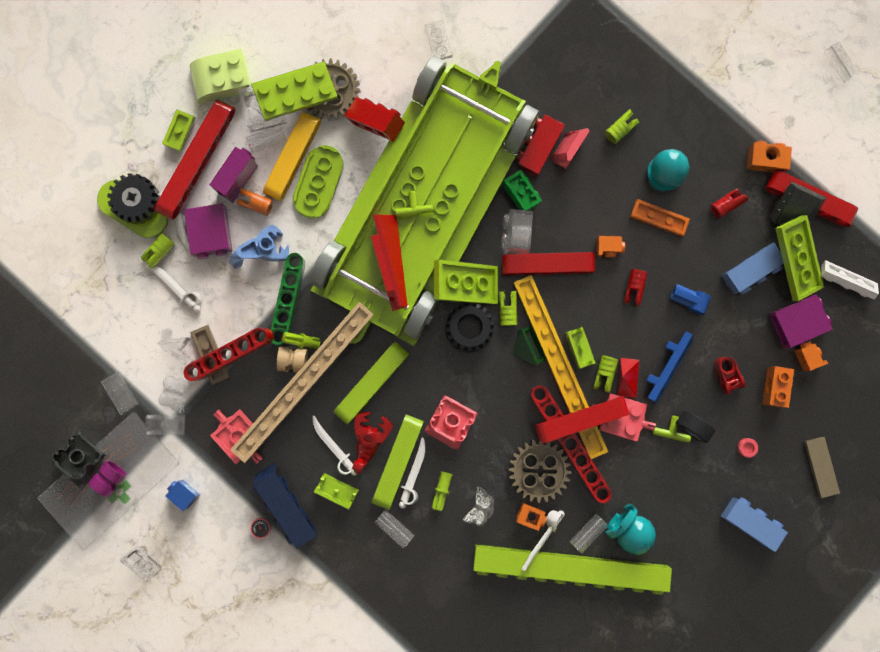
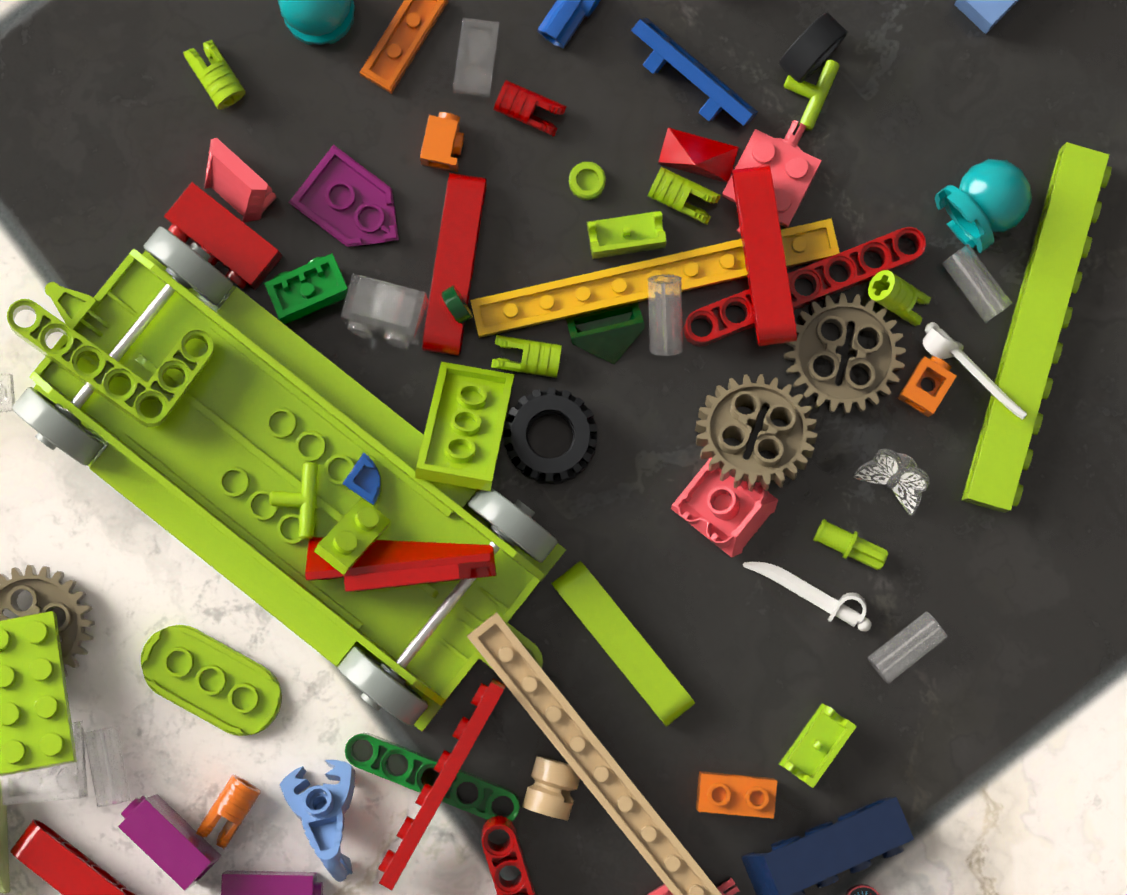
camera: 75 degrees left, 0 degrees up
yellow beam [263,111,321,201] -> none
lime axle [282,332,320,350] -> none
white sword [313,416,357,476] -> none
red brick [344,97,405,142] -> none
red animal [352,412,393,474] -> none
lime beam [371,414,424,510] -> none
none -> lime beam [7,299,214,427]
none -> magenta tile [289,144,399,247]
none -> lime plate [314,497,391,575]
none -> blue tile [342,453,381,506]
none -> red plate [378,678,506,891]
none -> dark green tile [441,285,473,324]
none -> clear plate [453,18,500,97]
none -> lime tile [569,162,606,200]
none -> clear piece [648,274,683,356]
none -> dark tan gear [695,374,817,491]
none -> orange brick [696,771,777,819]
none -> lime hinge [868,270,931,326]

